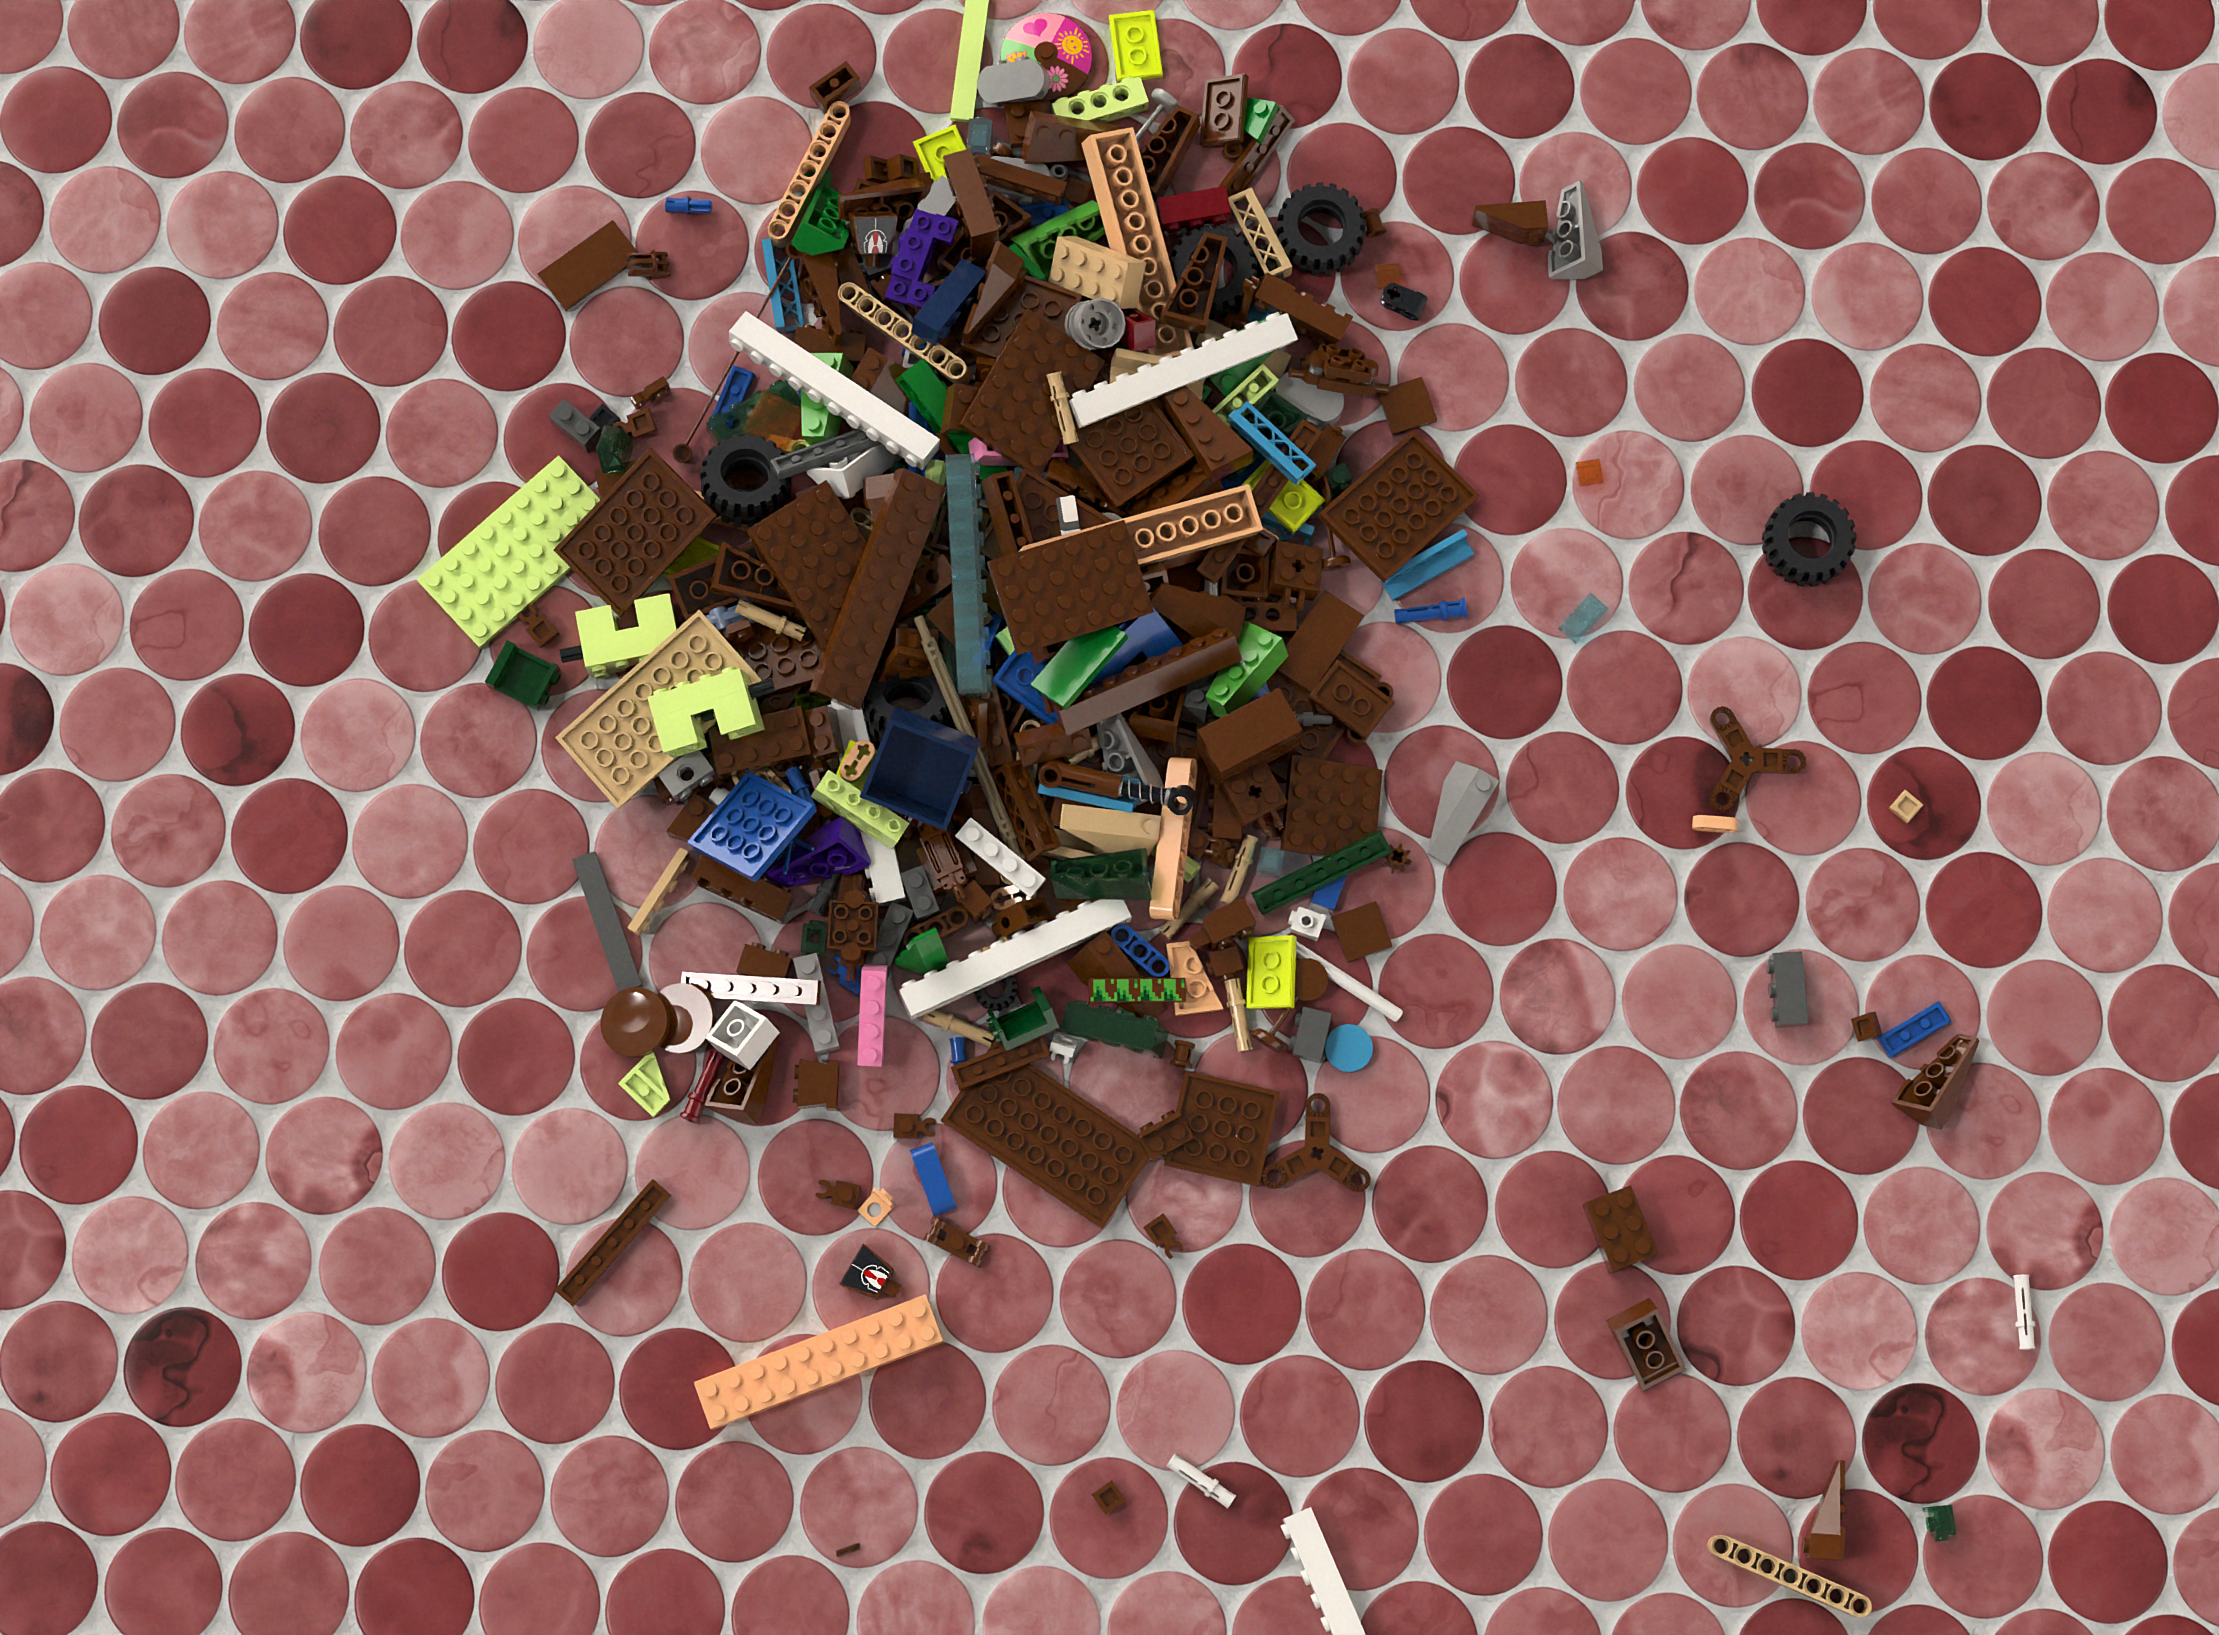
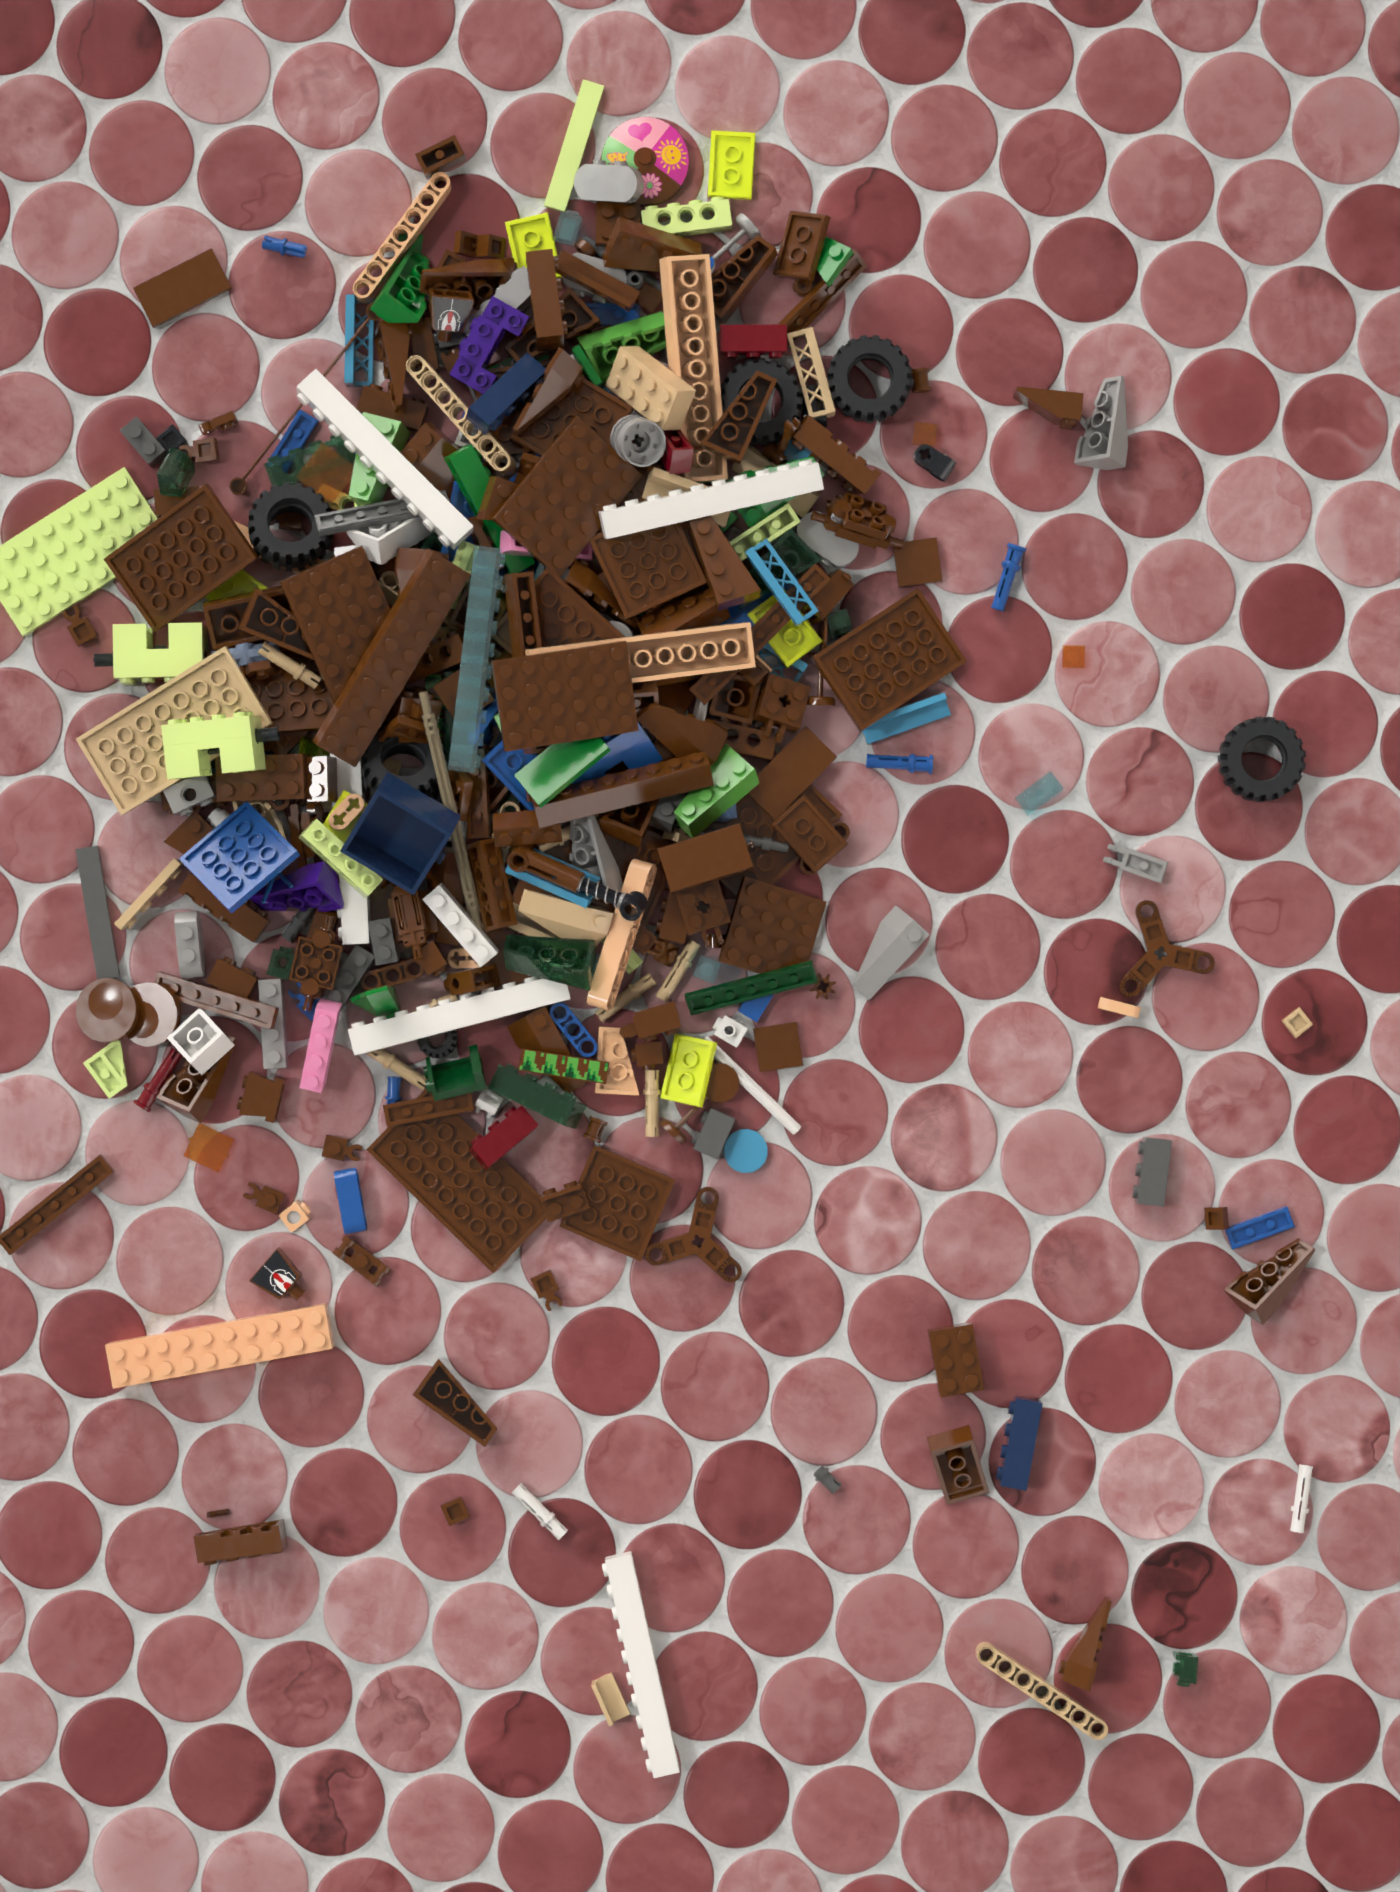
camera: 10 degrees right, 10 degrees up
dark green panel [485,640,561,711] -> none
reddish brown arm [625,249,671,280] -> none
blue axle [785,766,817,808] -> none
tan pin [1046,371,1079,445] -> none
white sticker [1056,495,1080,535] -> none
none -> light grey brick [174,911,206,979]
none -> clear orange piece [183,1123,234,1172]
none -> reddish brown wedge [193,1519,288,1565]
none -> reddish brown wedge [413,1358,498,1447]
none -> dark red brick [469,1105,539,1170]
none -> dark grey pin [813,1466,842,1494]
none -> blue pin [991,543,1026,612]
none -> dark blue brick [996,1396,1043,1491]
none -> light grey hinge [1103,844,1169,884]

